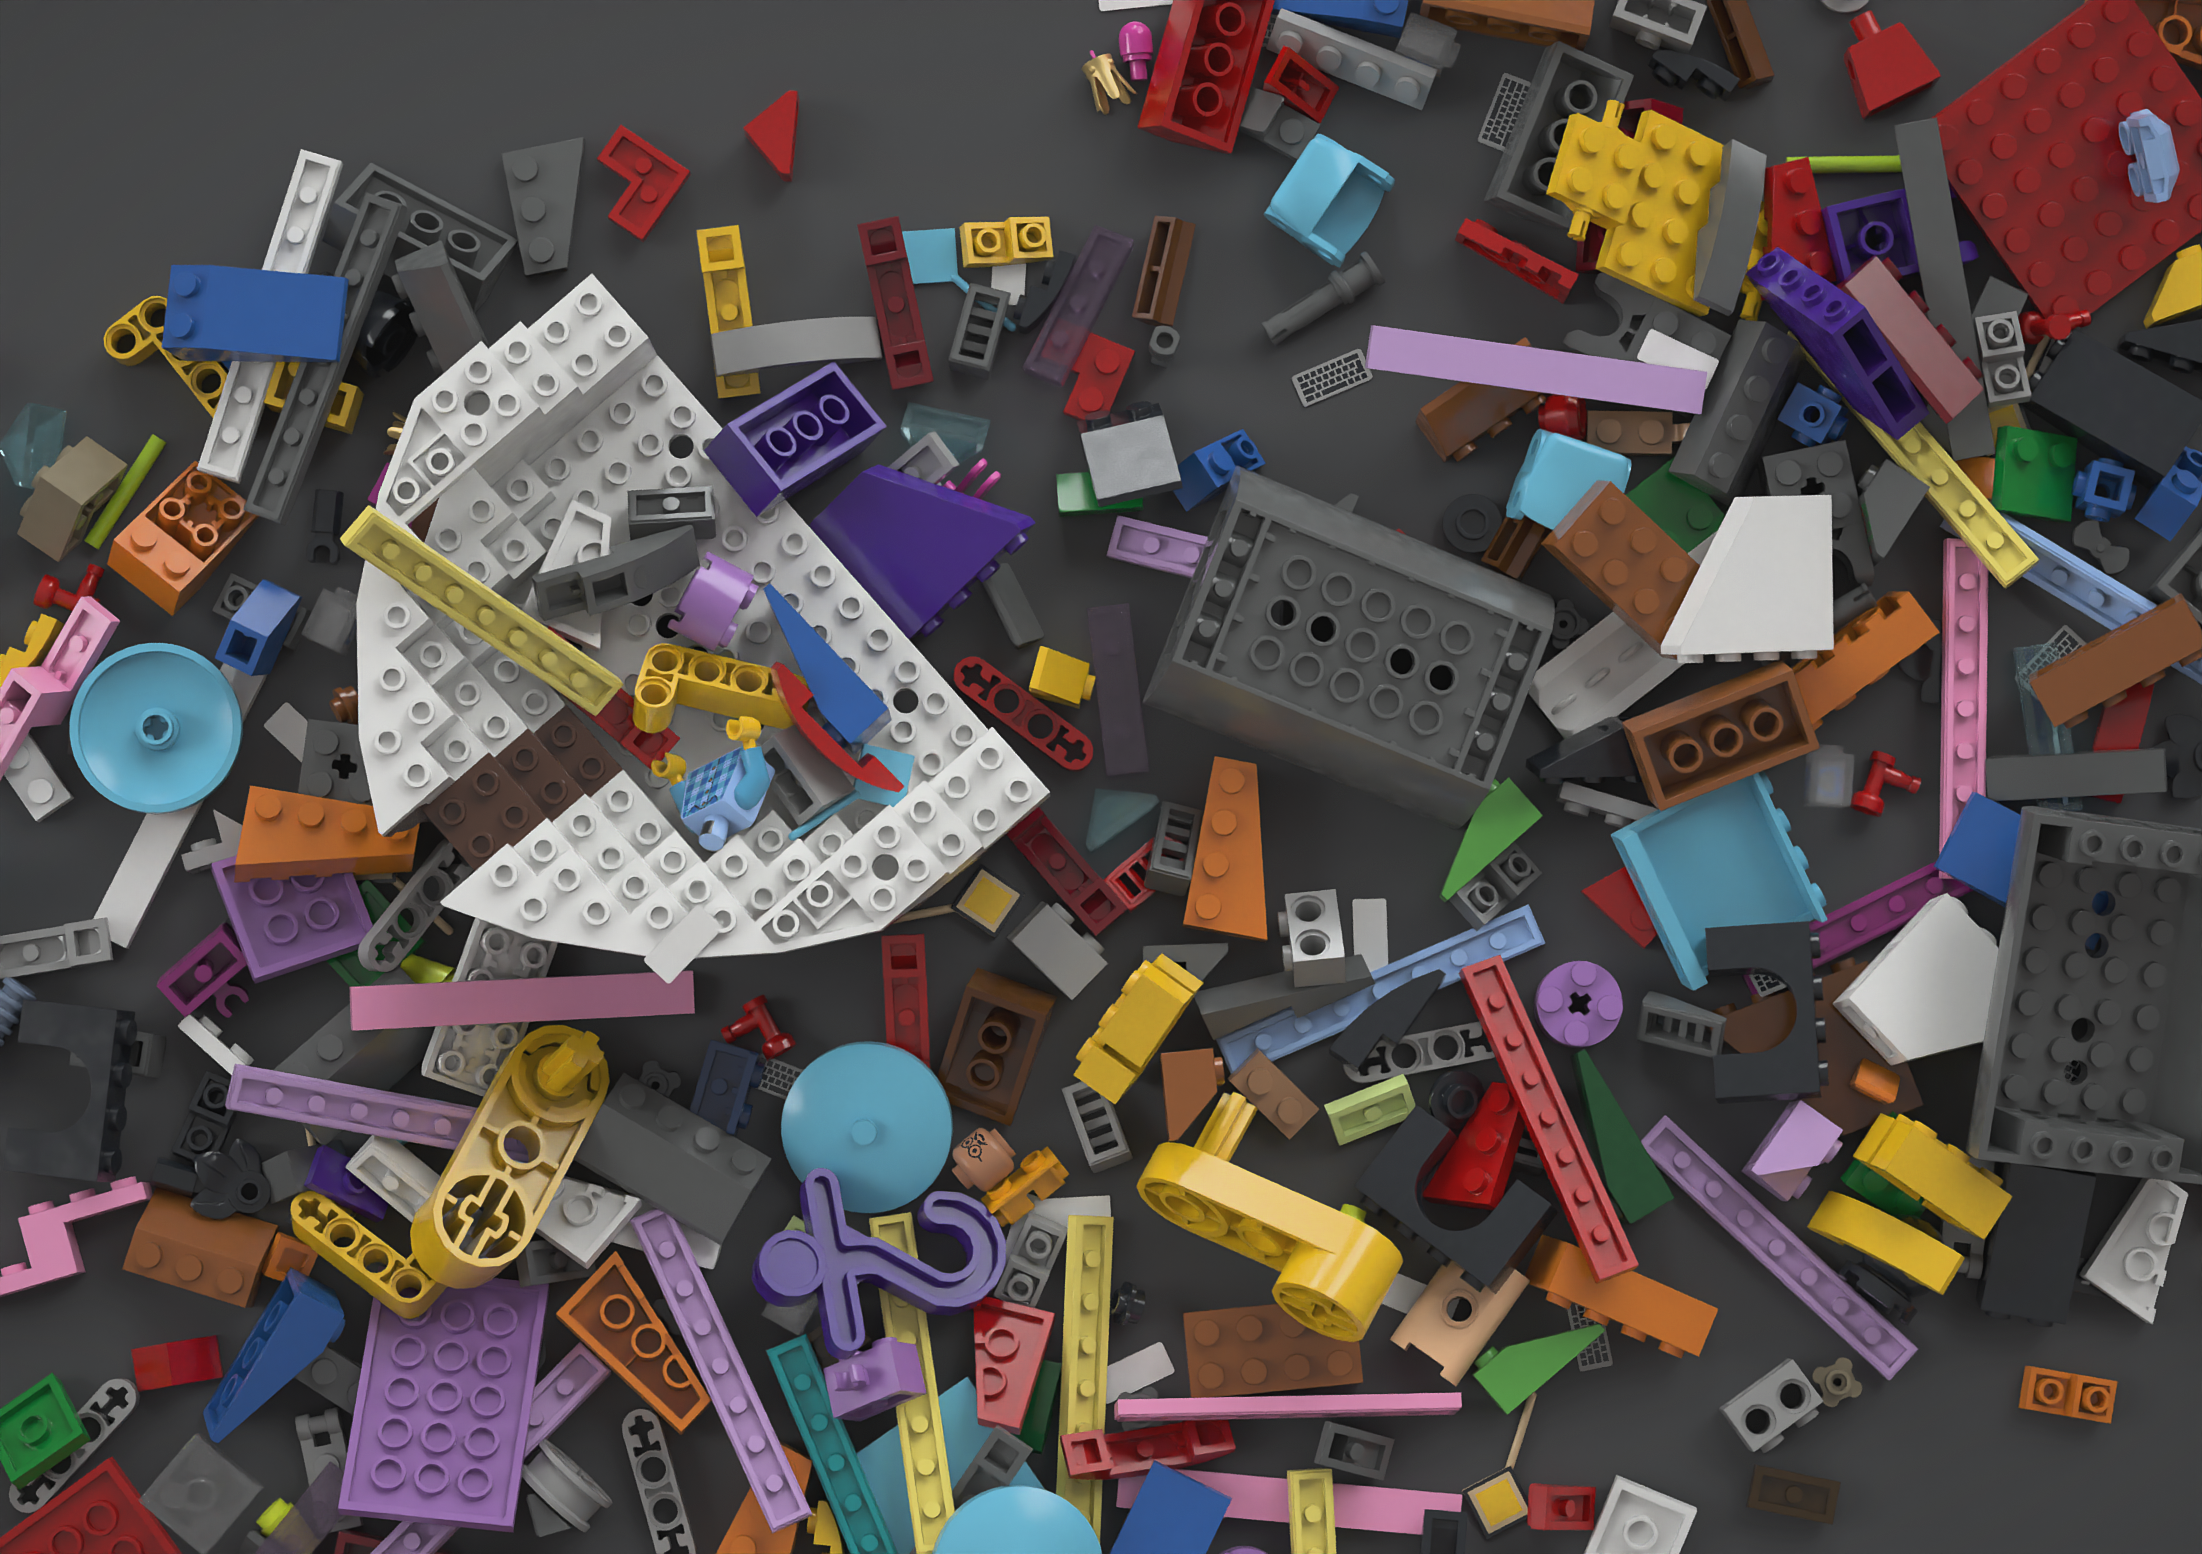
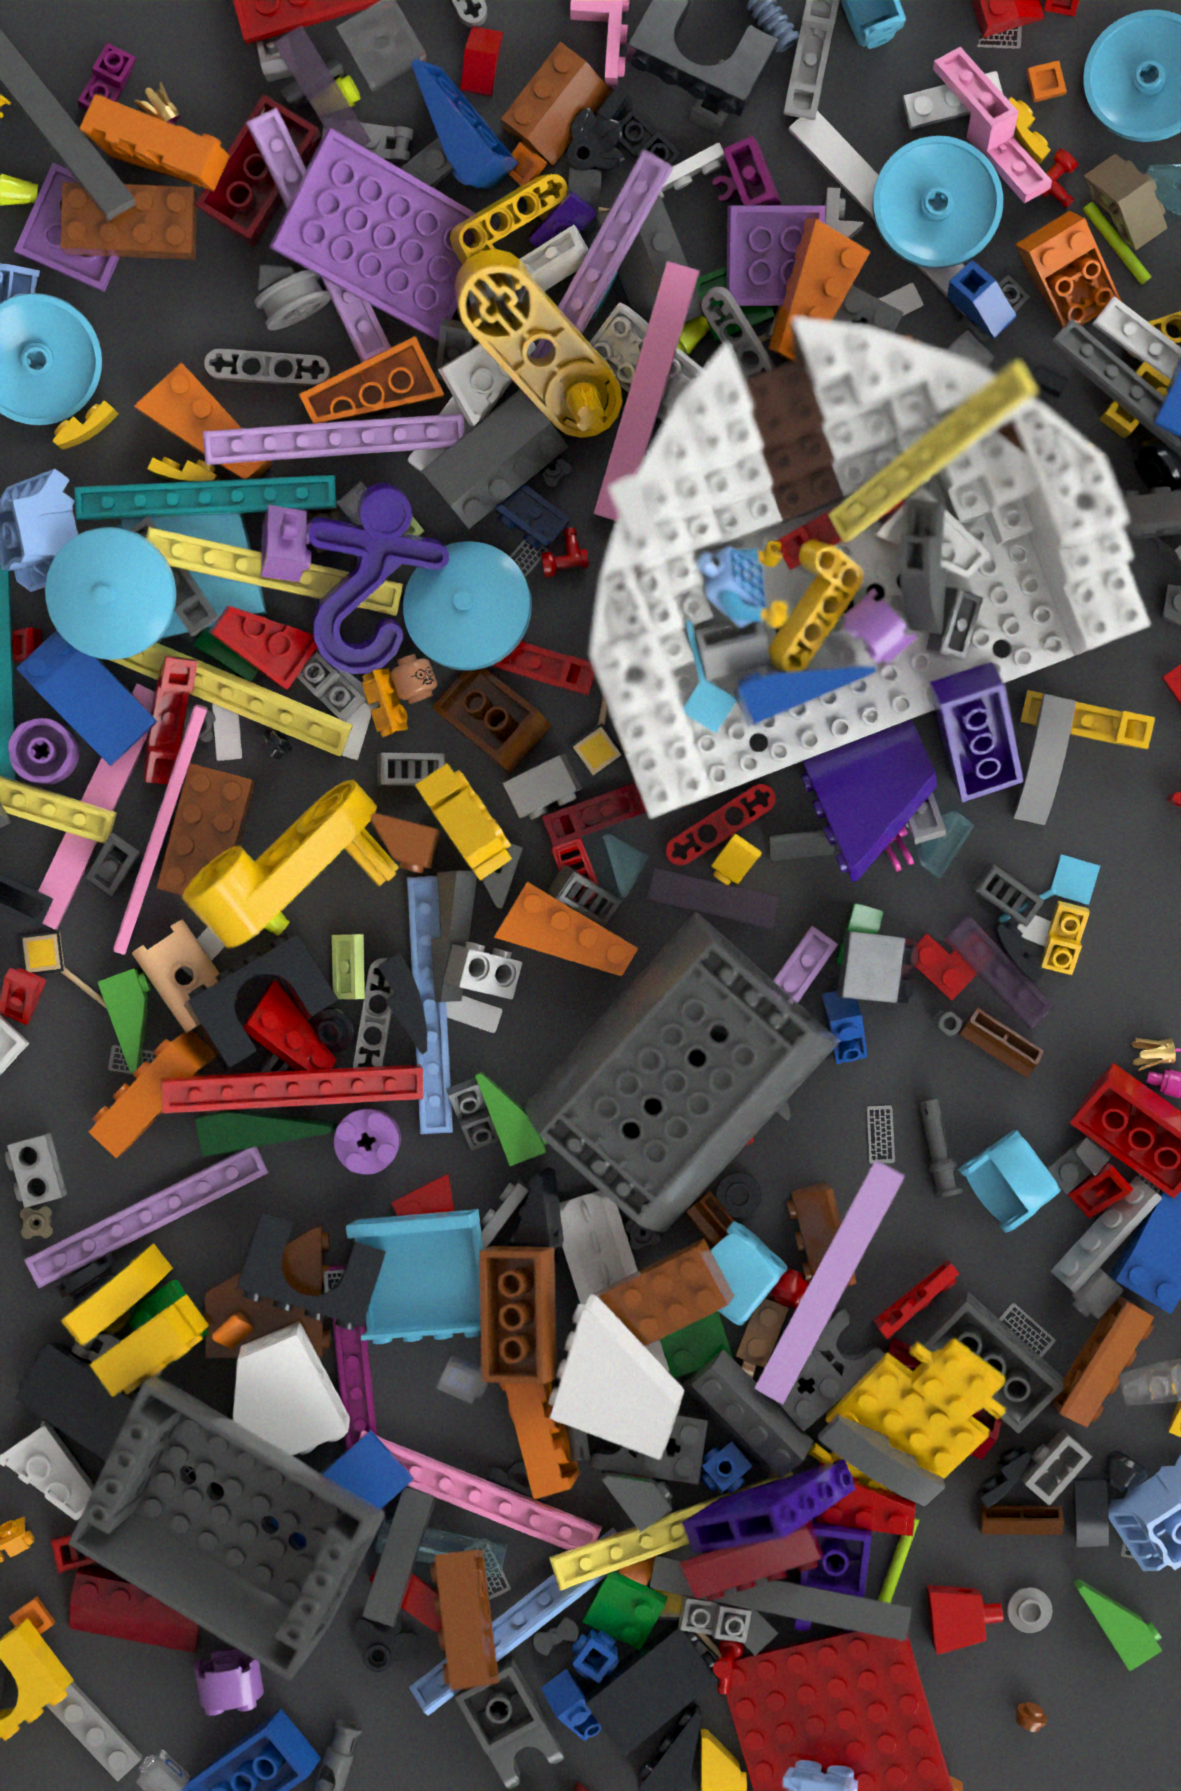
camera: 110 degrees right, 5 degrees up
red slope [771,662,905,793] -> none
dark red slope [857,216,934,390] -> none
medium nougat plate [1228,1048,1319,1140] -> none
dark grey slope [1636,991,1727,1058] -> none
white sticker [1637,329,1719,389] -> none
lavender slope [1741,1100,1843,1201] -> none
red piece [1849,751,1921,817] -> none

